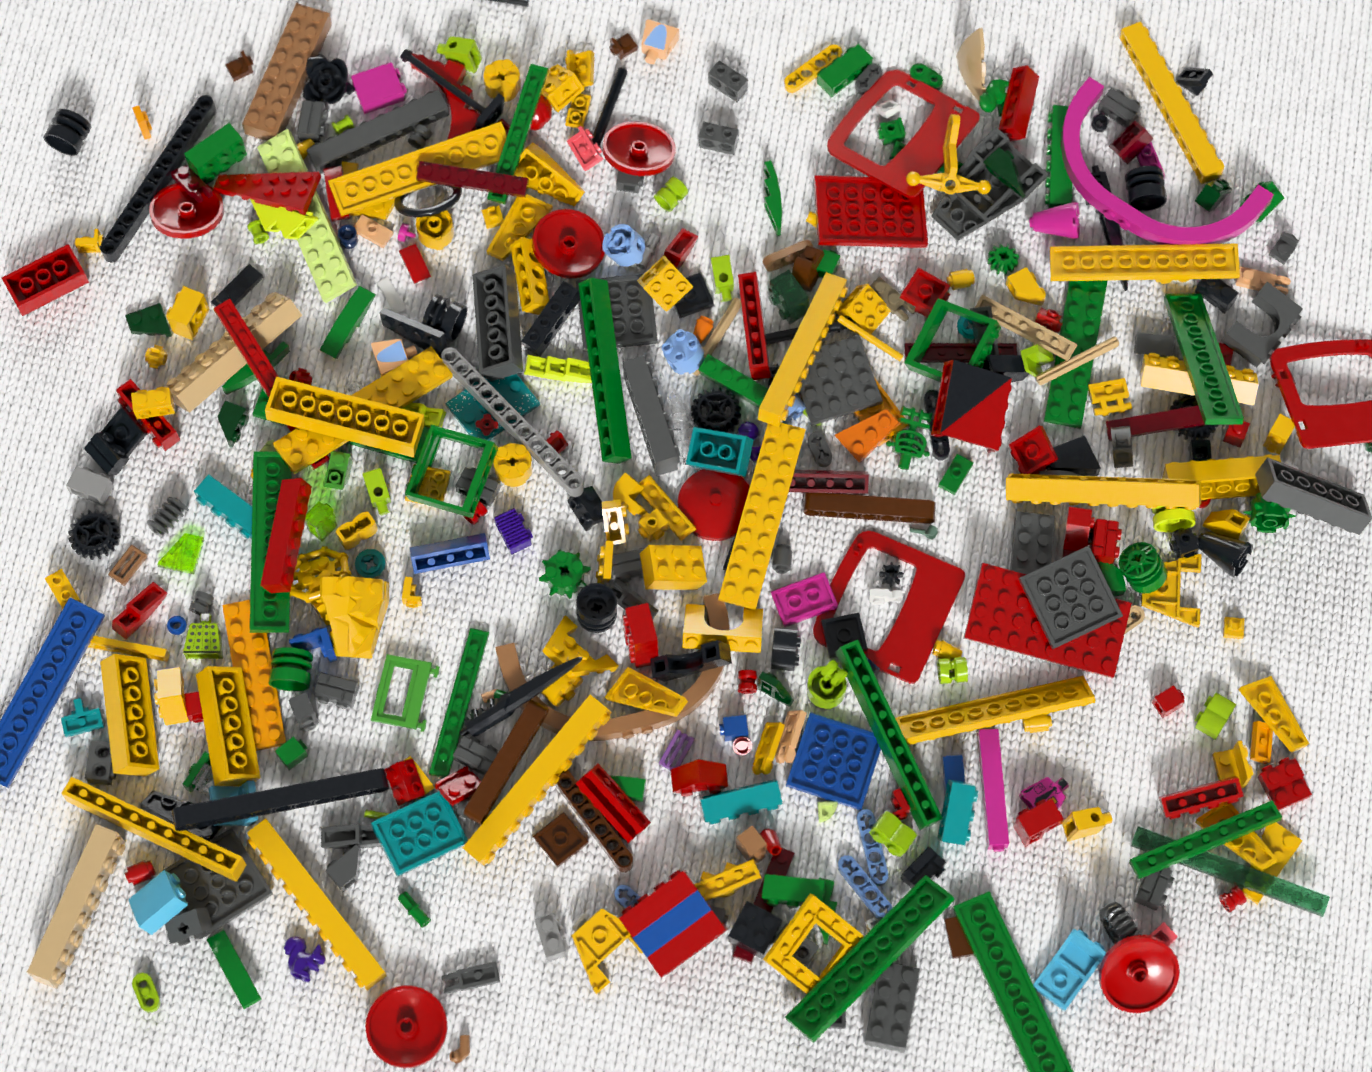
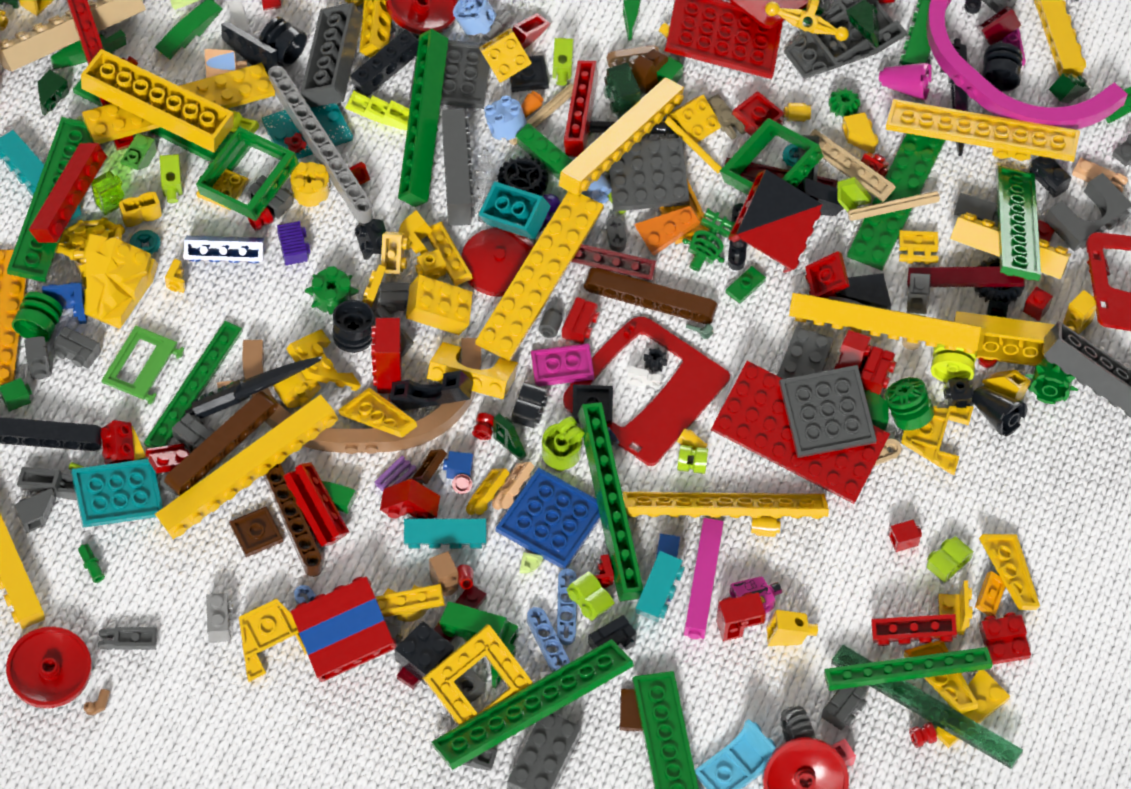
camera: 10 degrees right, 10 degrees down
yellow tile [1223,617,1245,639] -> none
none -> reddish brown tile [412,449,447,485]
none -> red brick [562,297,600,344]

